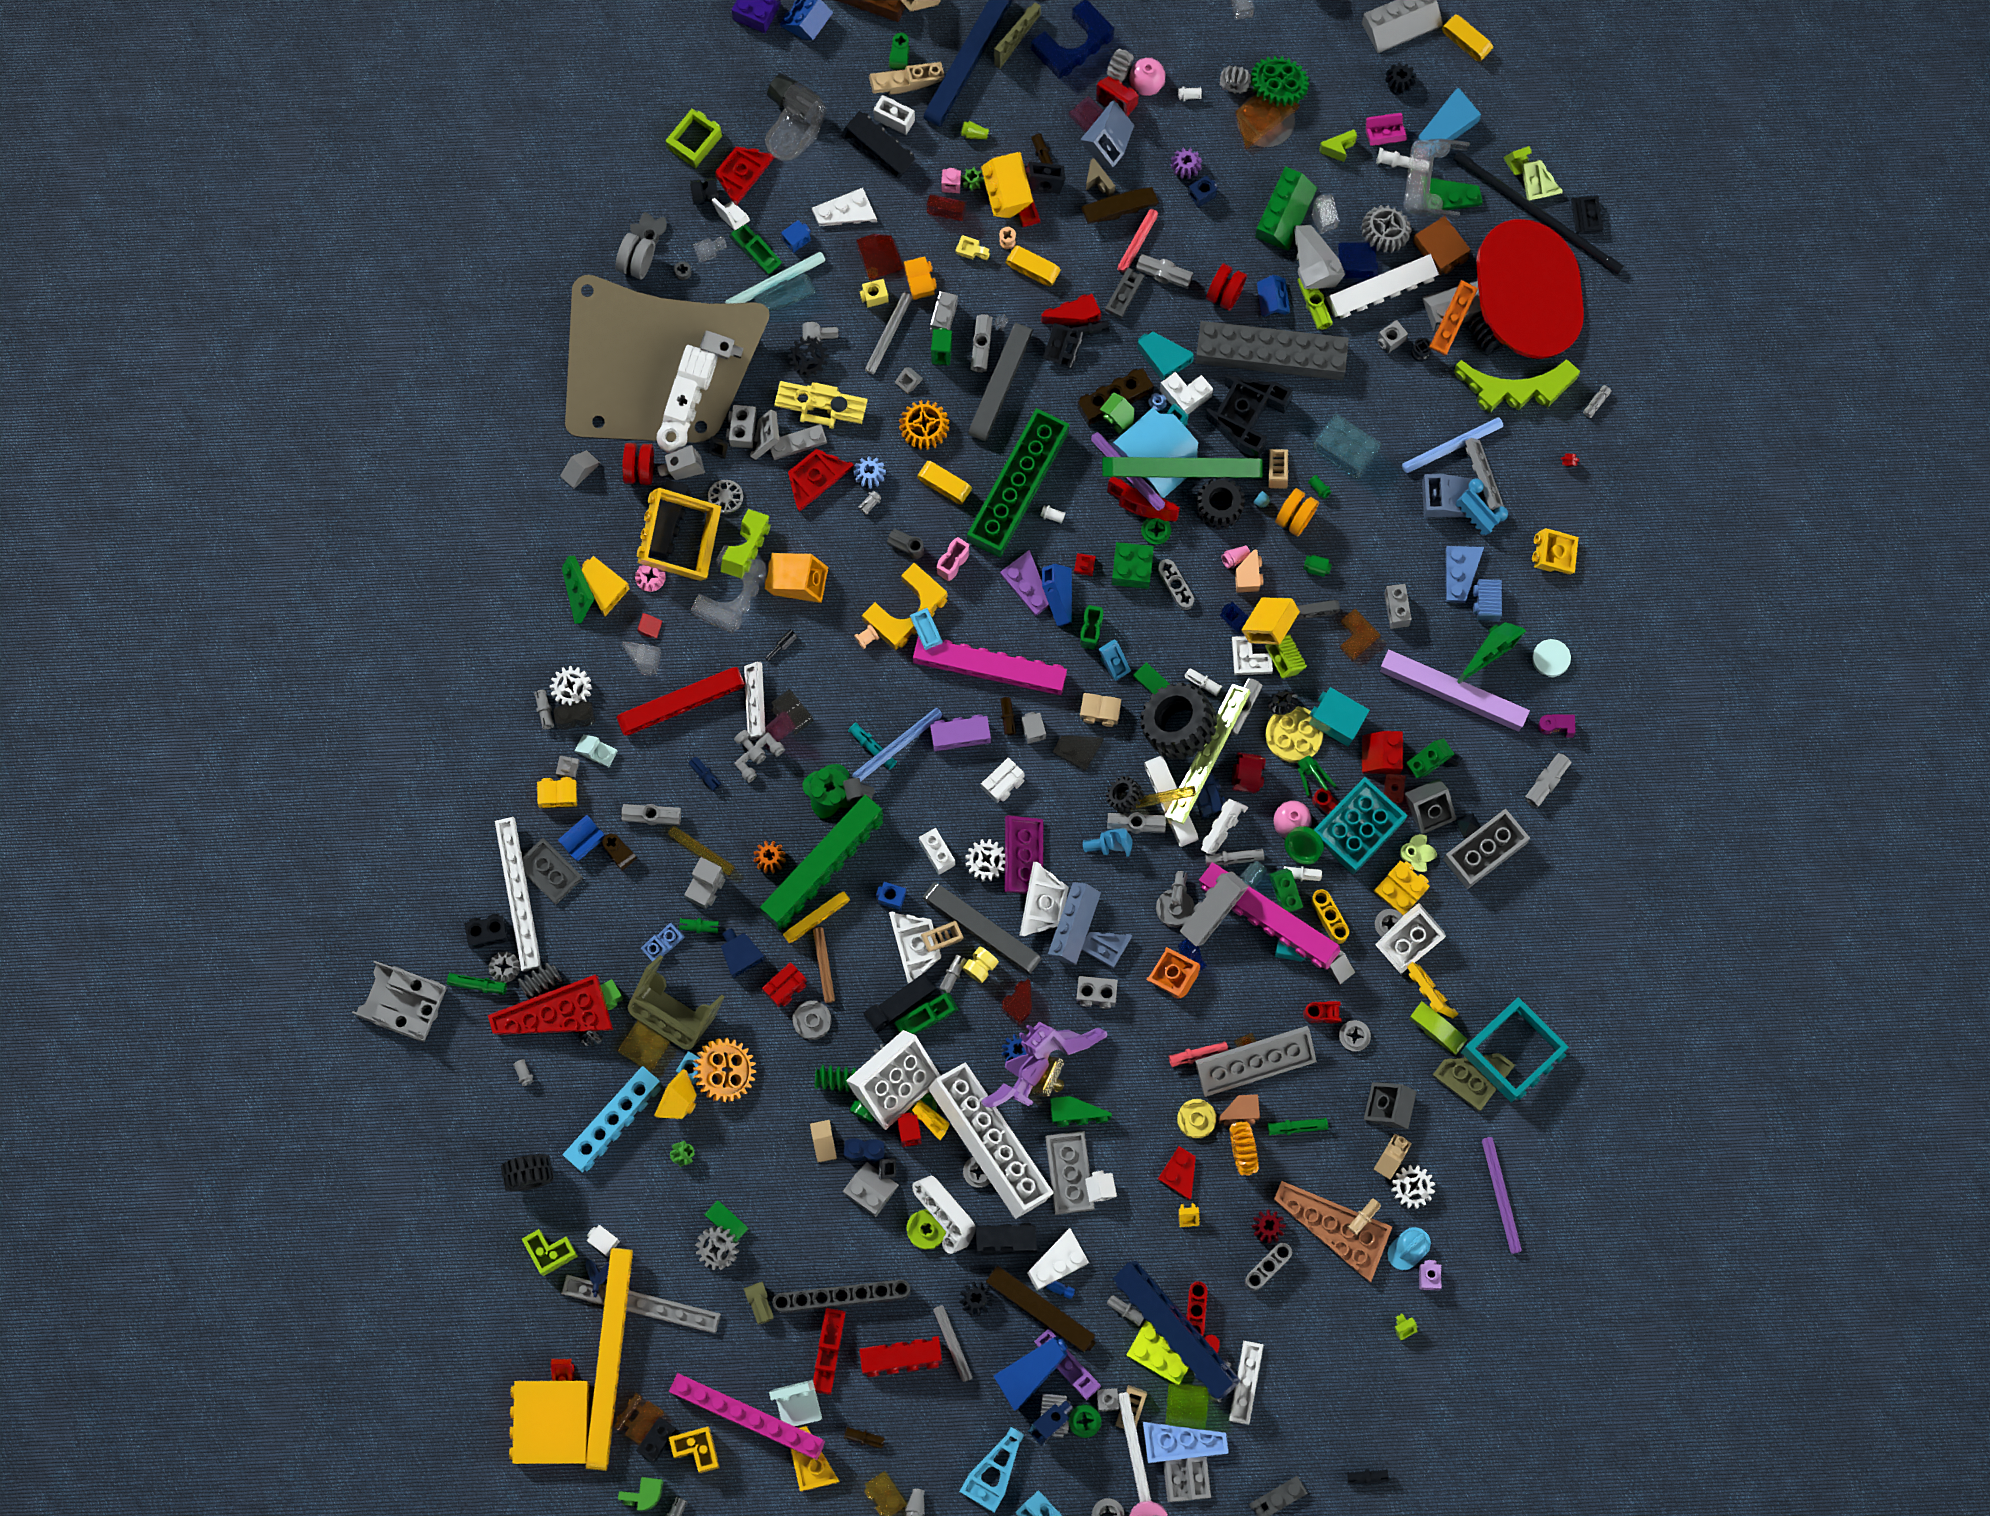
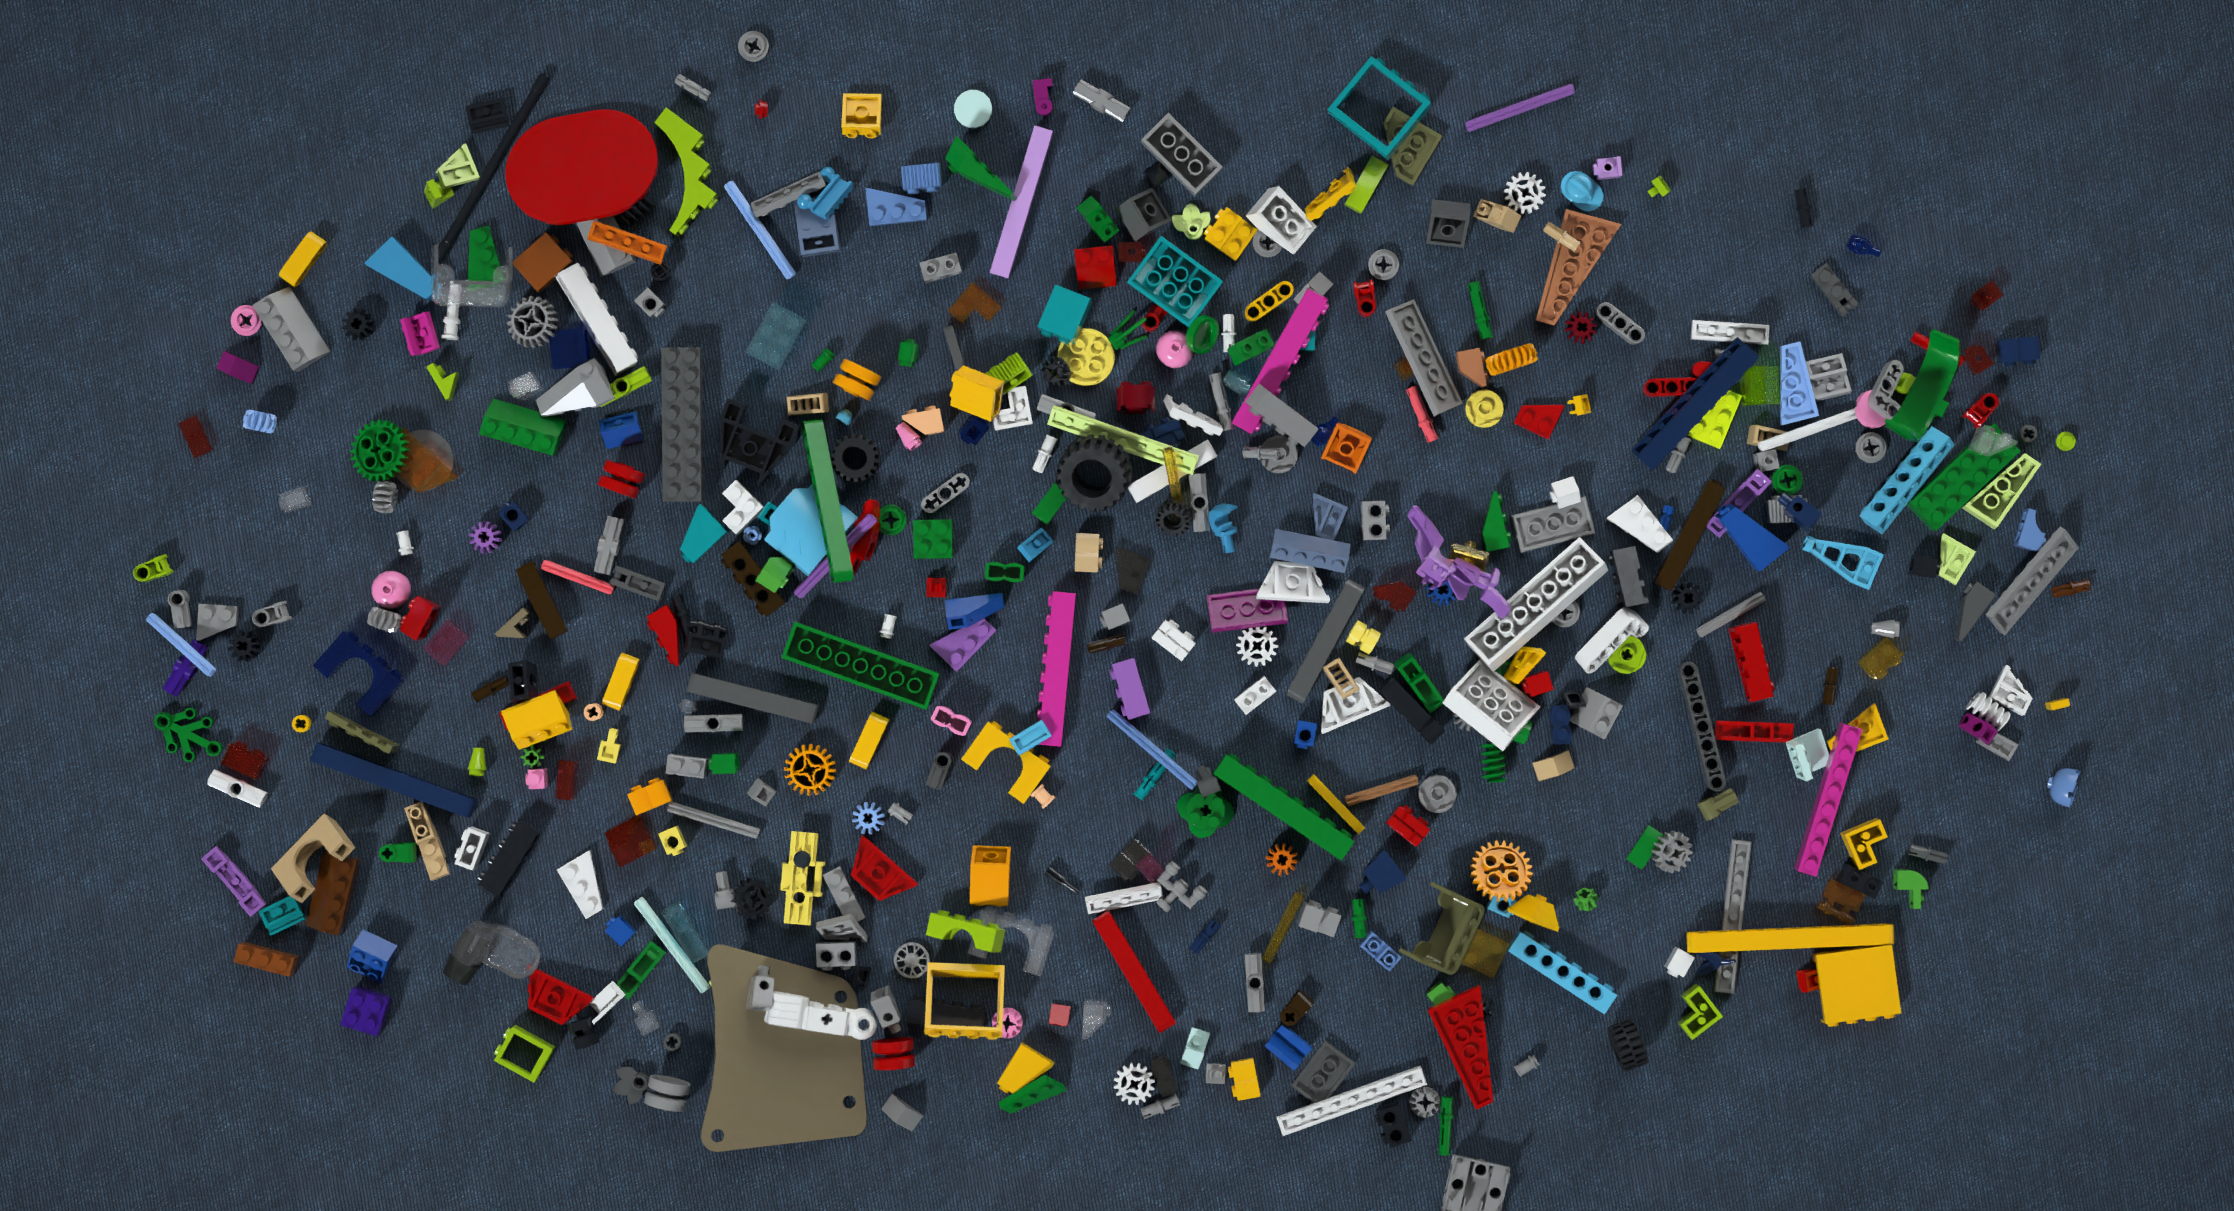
camera: 95 degrees left, 15 degrees up
dark grey piece [518,962,563,998] -> none
sand blue slope [1081,100,1134,167] -> none
none -> light grey gear [738,31,769,62]

